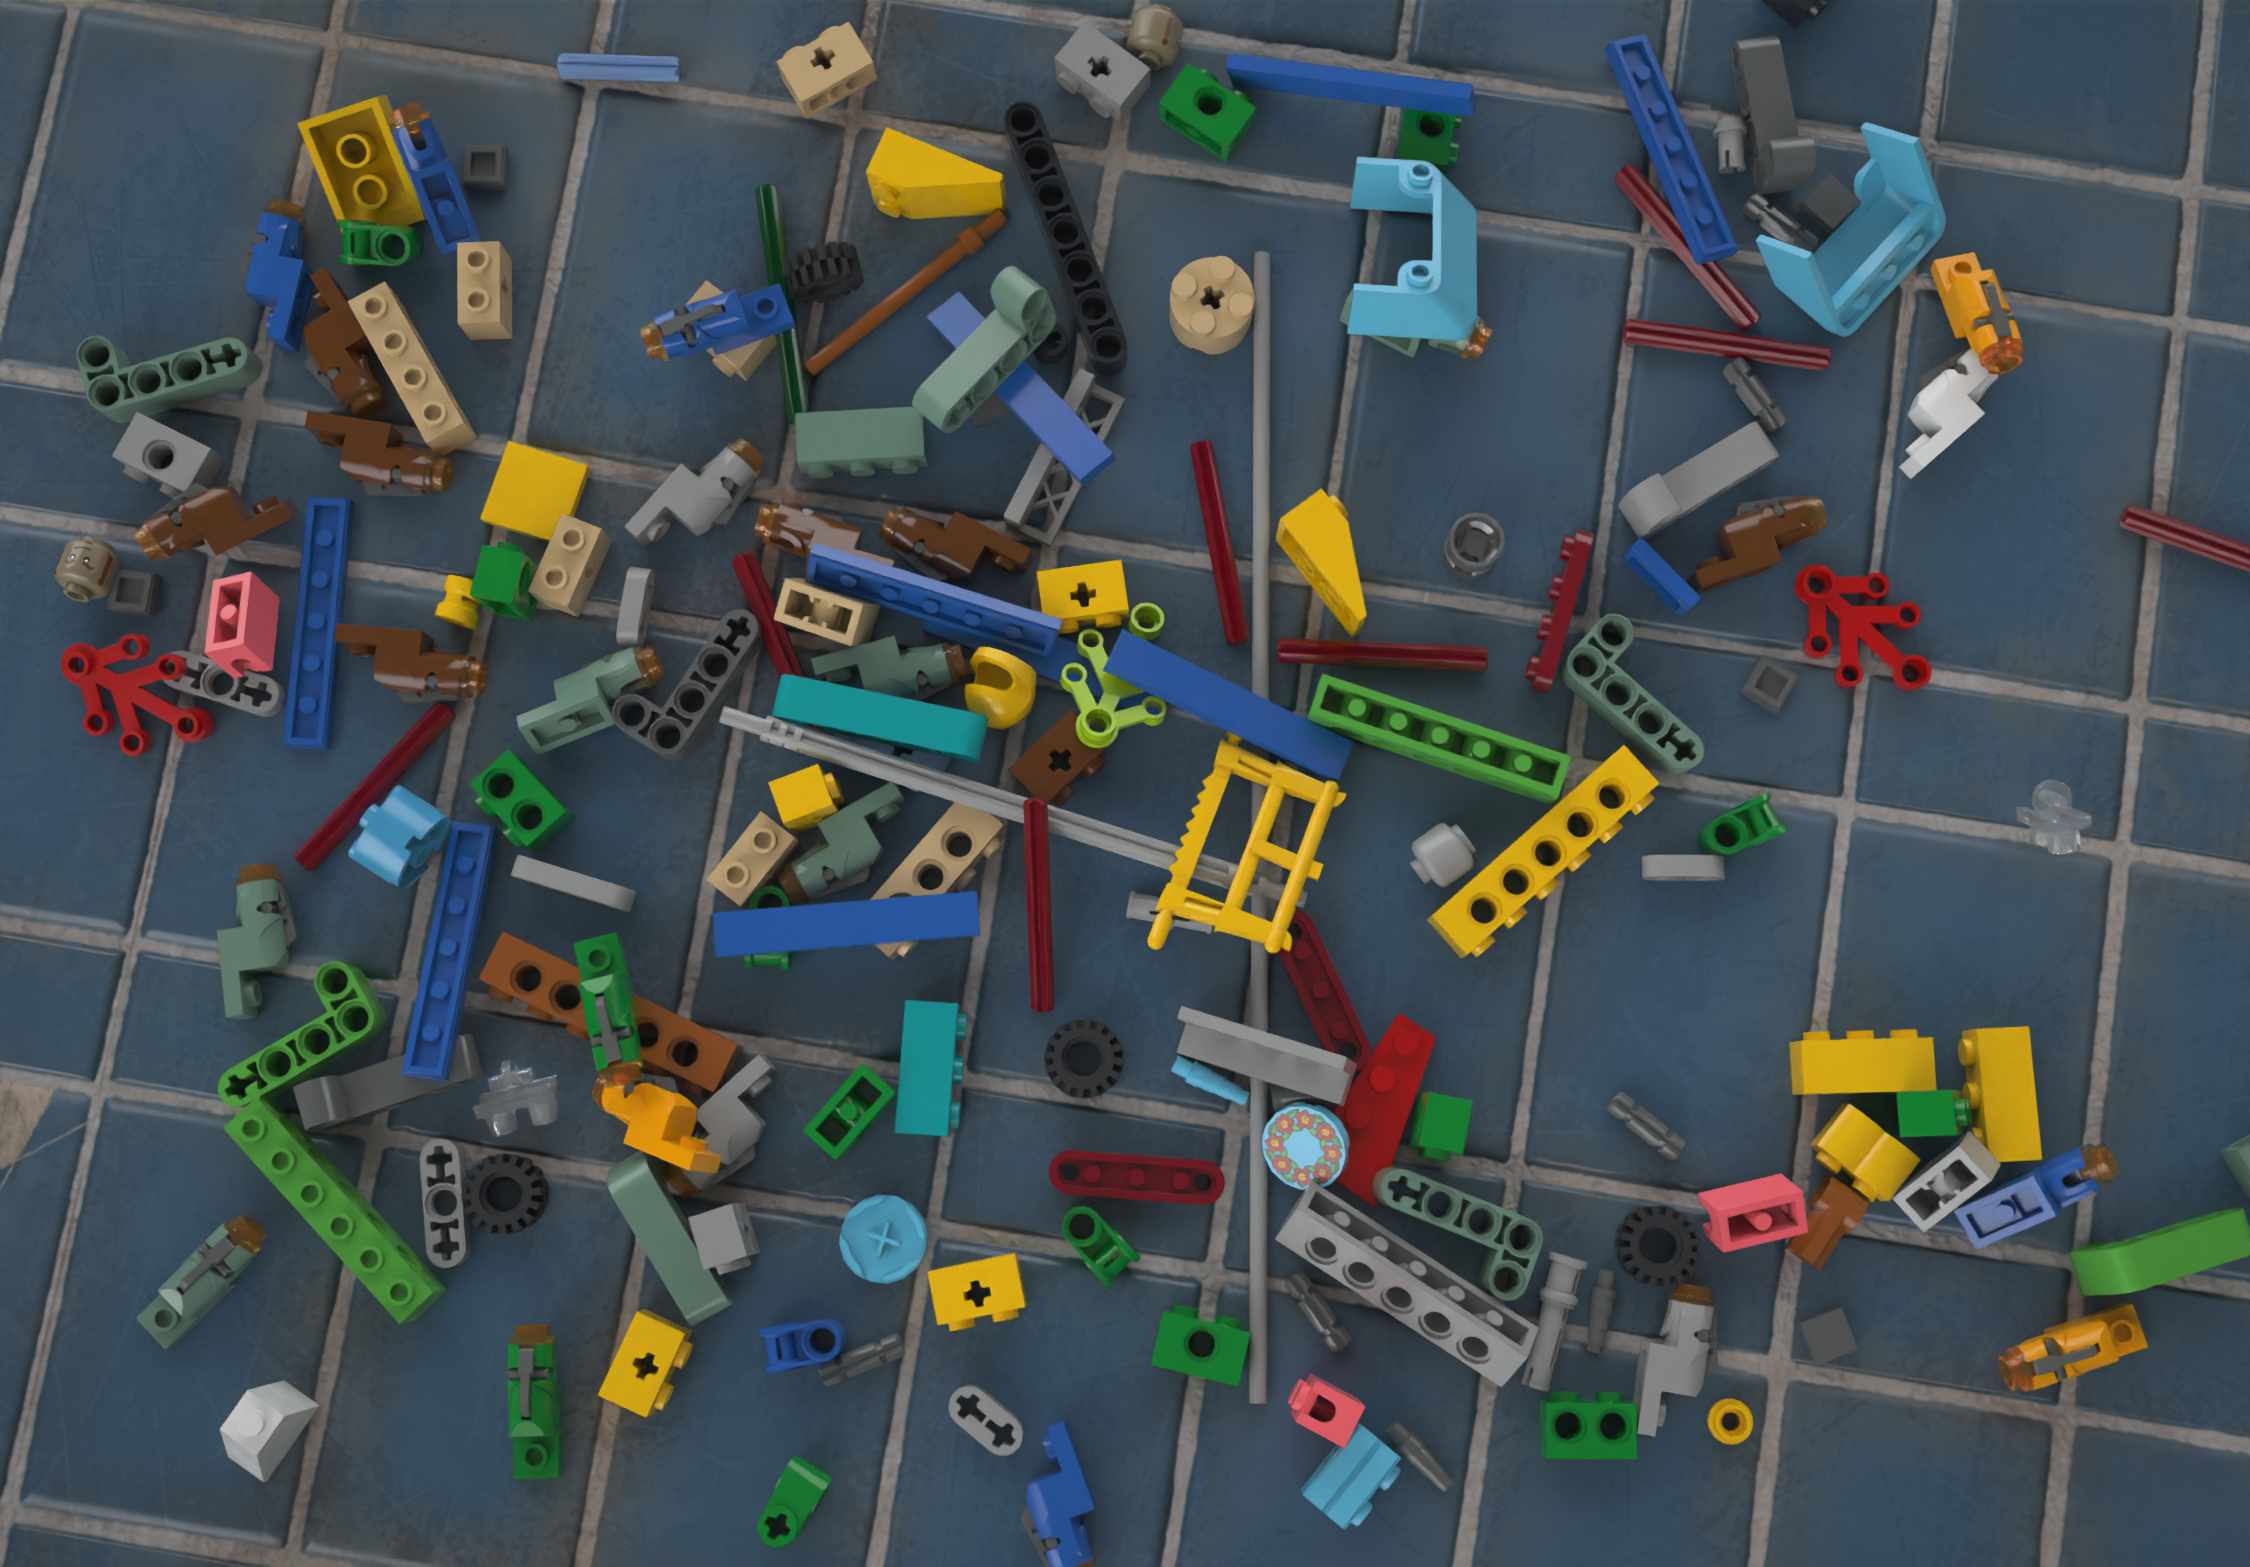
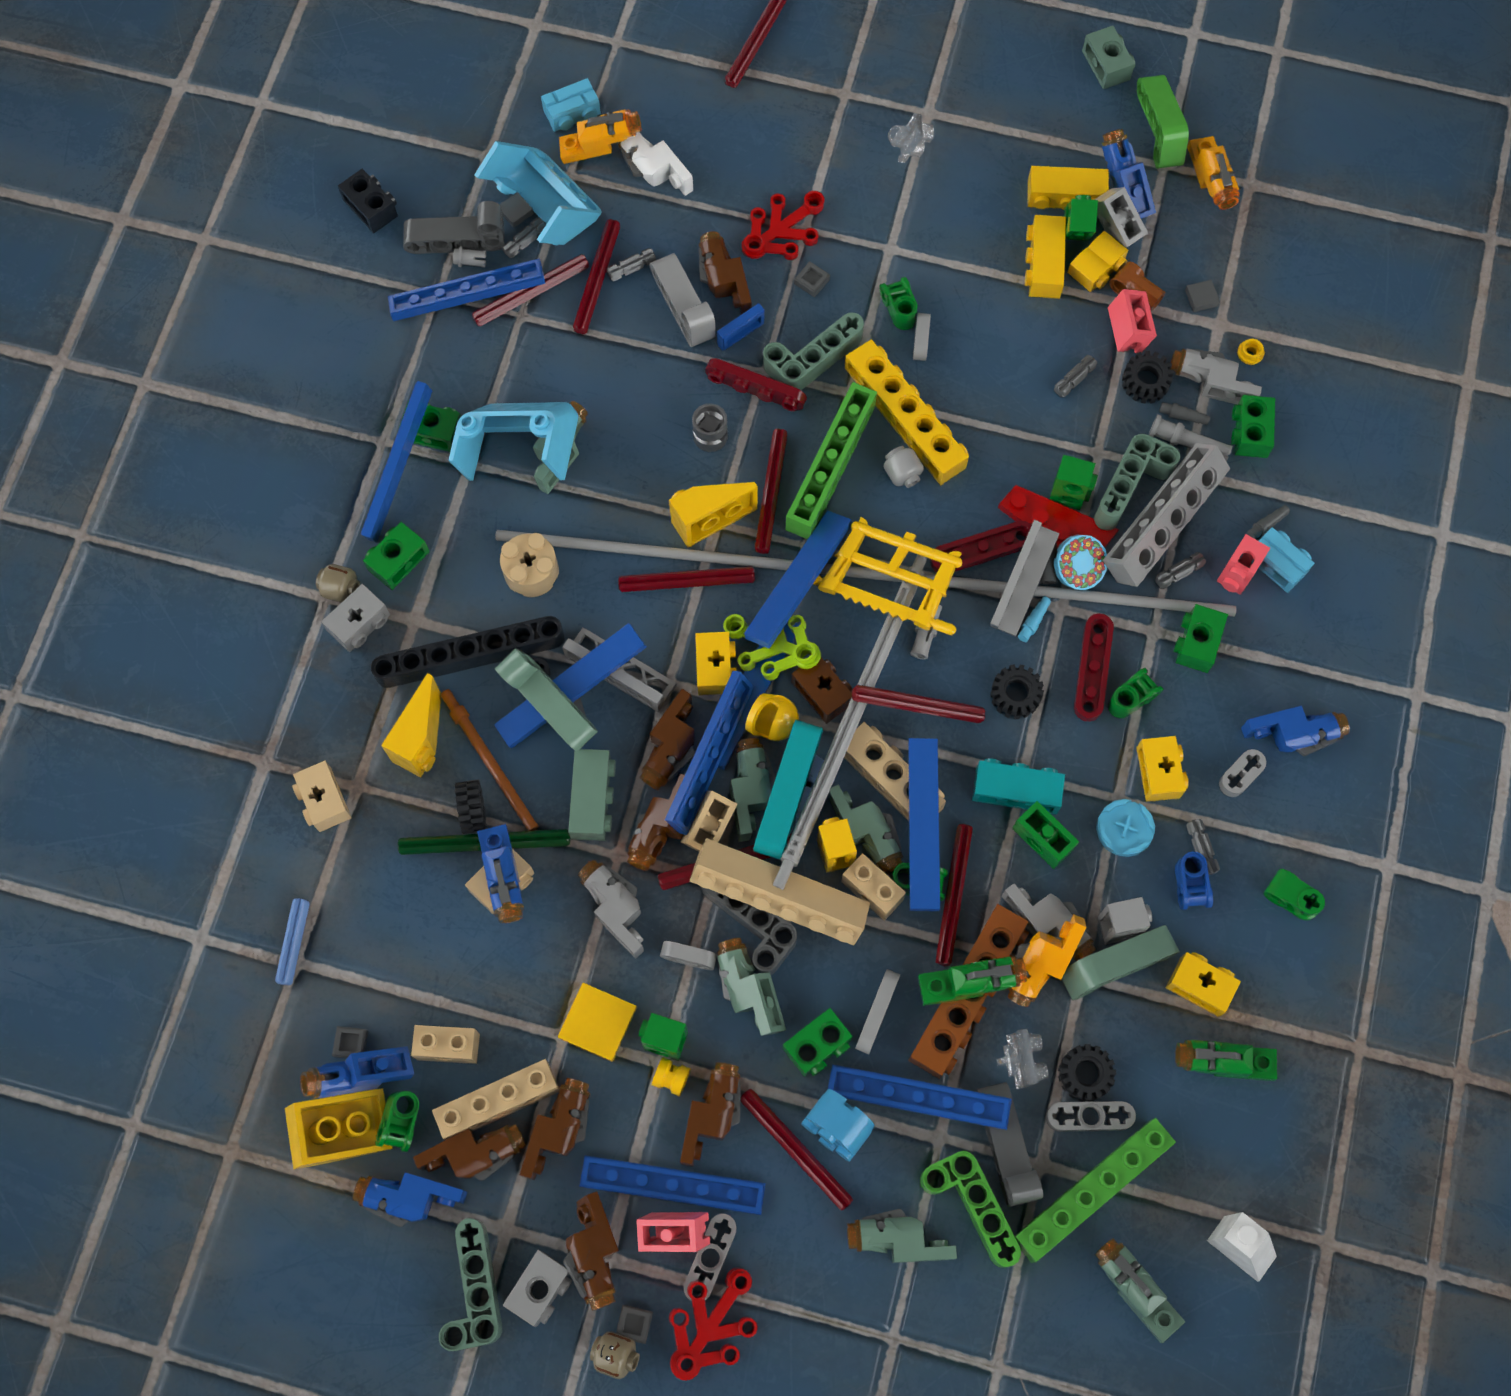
camera: 85 degrees left, 10 degrees down
tan brick [528,513,612,618] -> none
none -> medium azure brick [541,78,601,132]
none -> tan brick [690,838,870,946]
none -> dark red axle [935,824,973,966]

